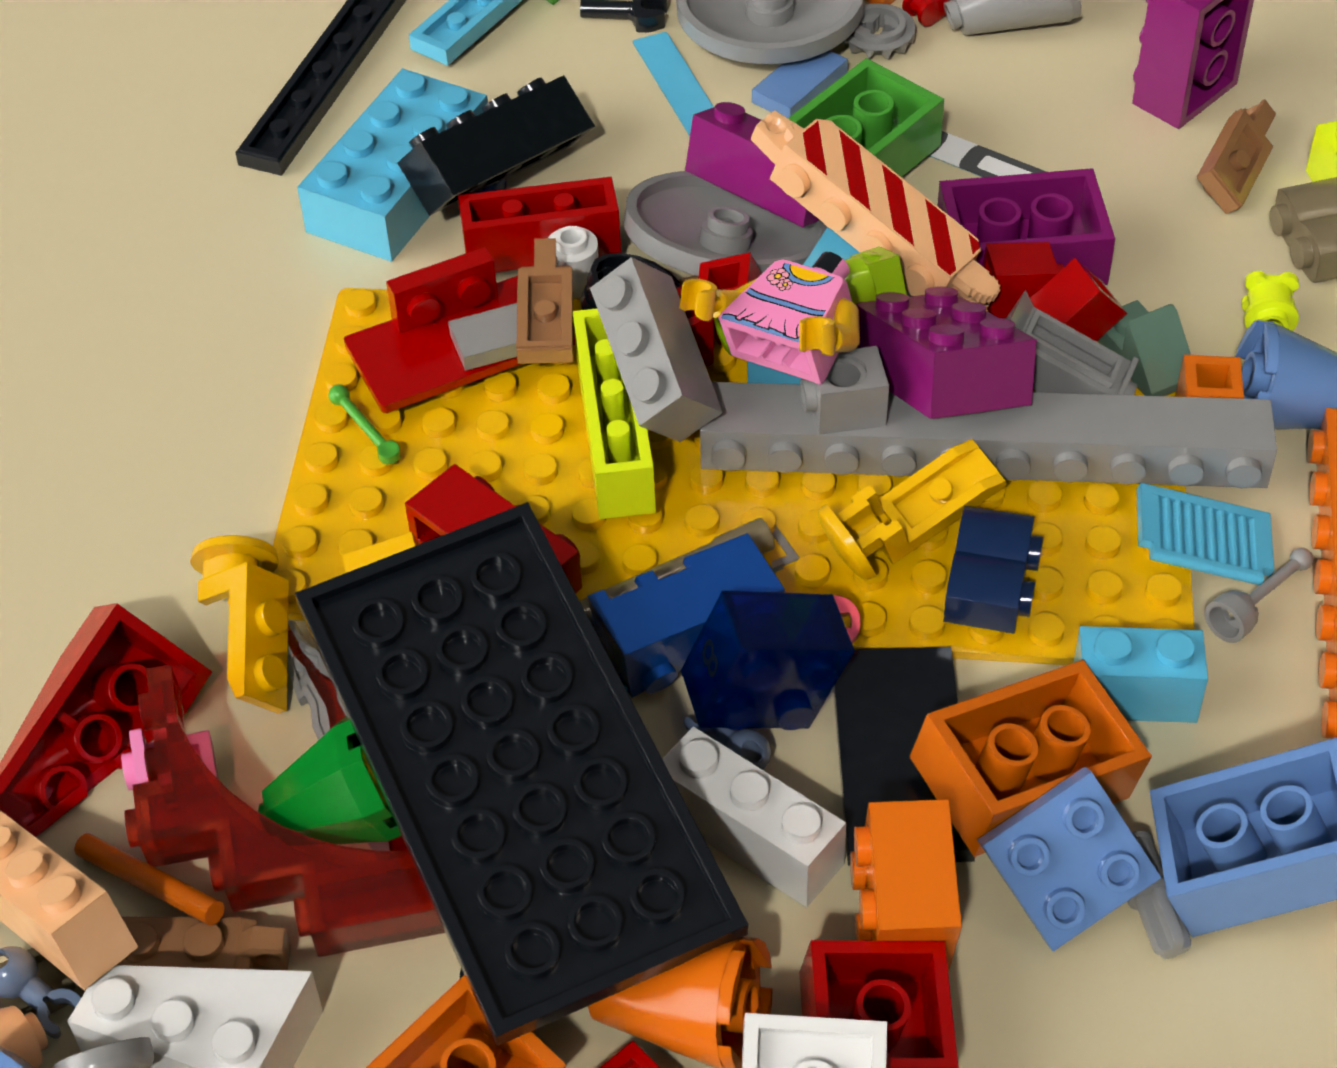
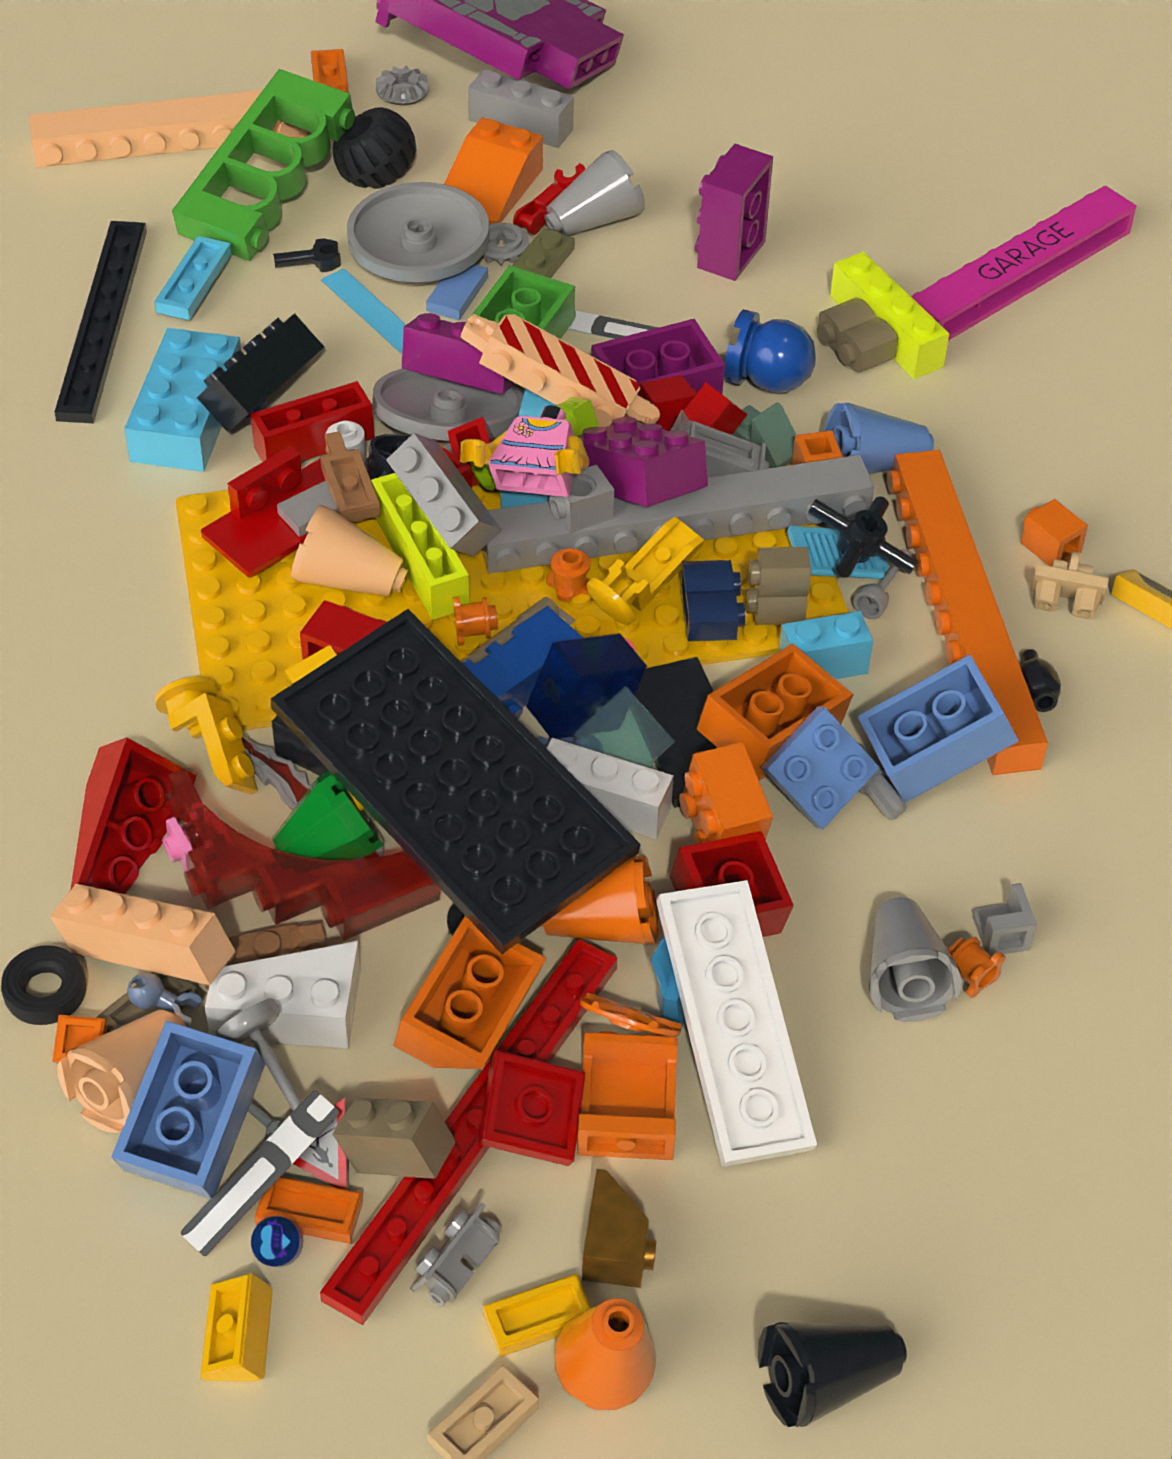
camera: 20 degrees left, 0 degrees up
orange bar [74,833,225,926] -> none
bright green hinge [328,384,400,464] -> none
medium nougat hinge [1197,99,1276,214] -> none
neon yellow brick [1241,271,1299,331] -> none
none -> light nougat cone [291,505,409,597]
none -> orange brick [453,596,498,646]
none -> olive plate [512,227,575,278]
none -> orange brick [547,548,591,602]
none -> clear light blue piece [573,686,675,769]
none -> blue tile [724,309,816,393]
none -> dark tan brick [746,547,811,625]
none -> black bar [808,496,918,578]

